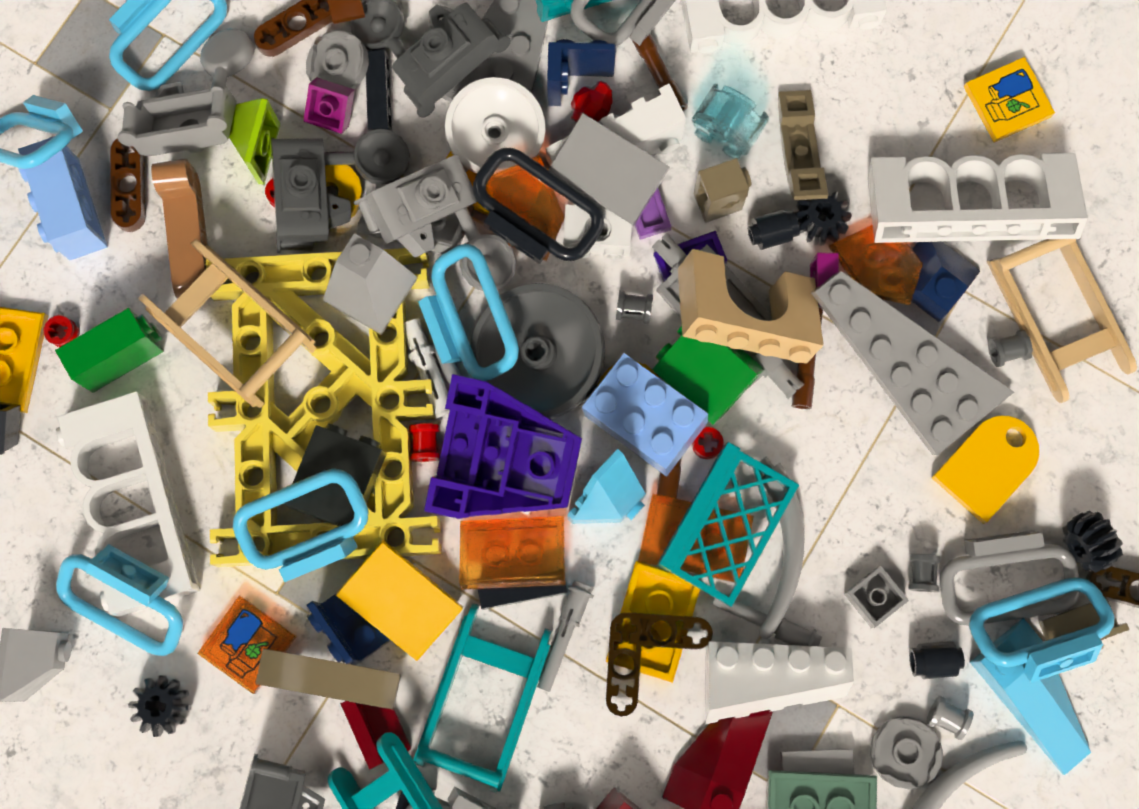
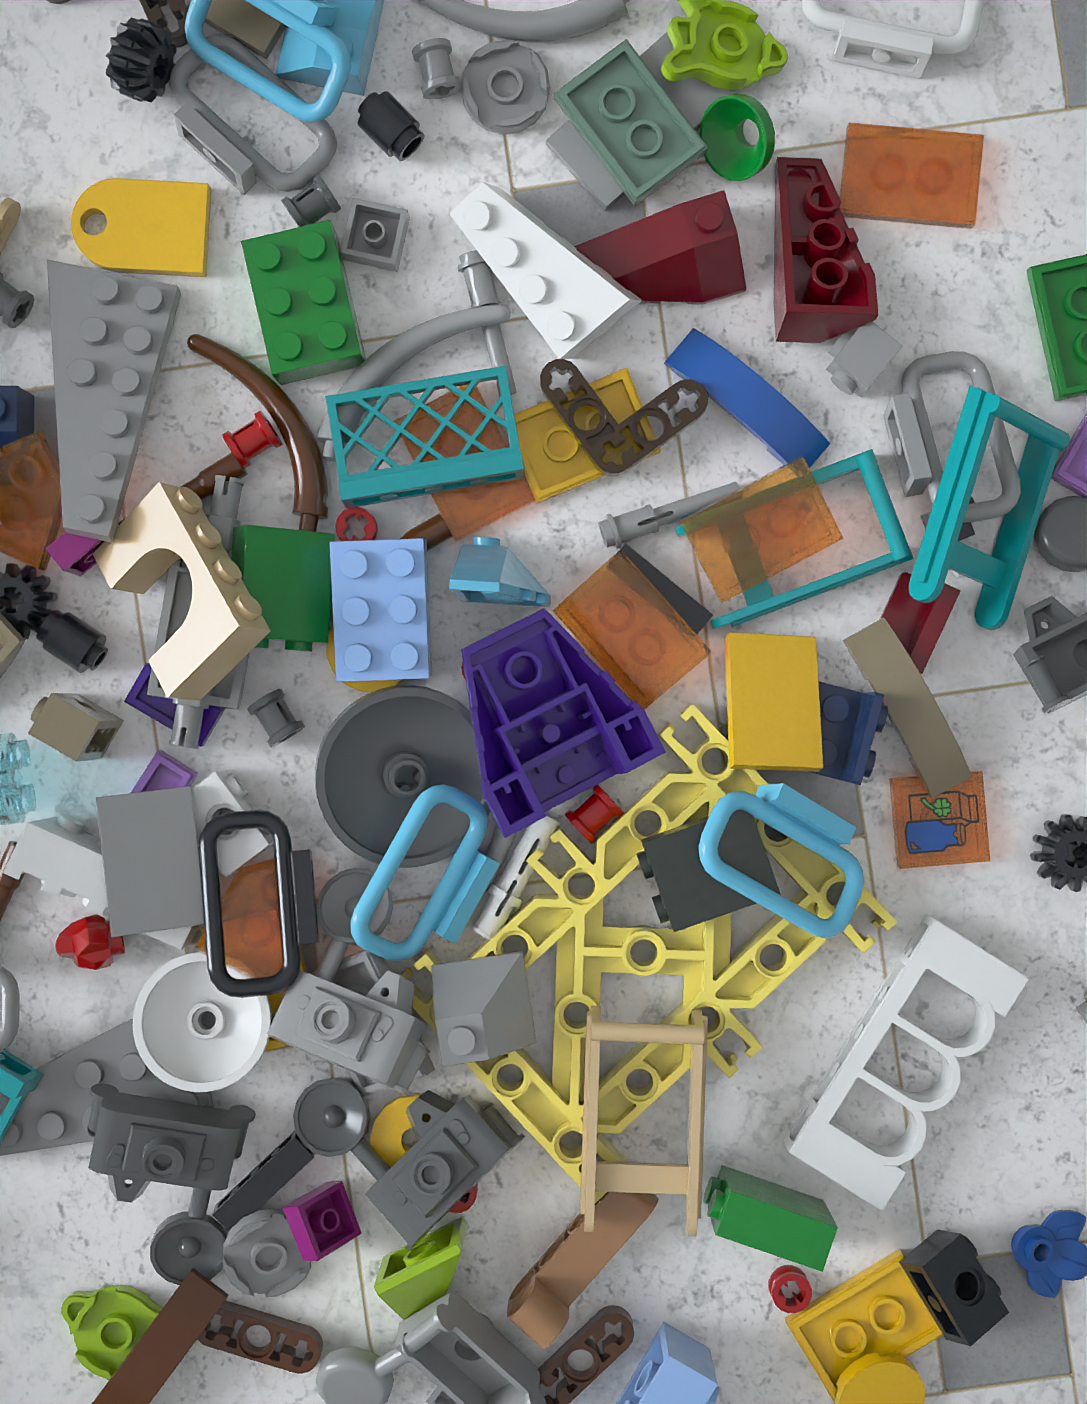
camera: 130 degrees left, 10 degrees up
medium azure bar [56,544,183,656] -> none
dark blue bracket [547,39,616,106] -> none
none -> reddish brown animal [187,334,328,532]
none -> red bush [222,410,283,468]
none -> green brick [241,220,366,385]
none -> blue slope [664,328,831,477]
none -> clear orange tile [679,456,844,603]

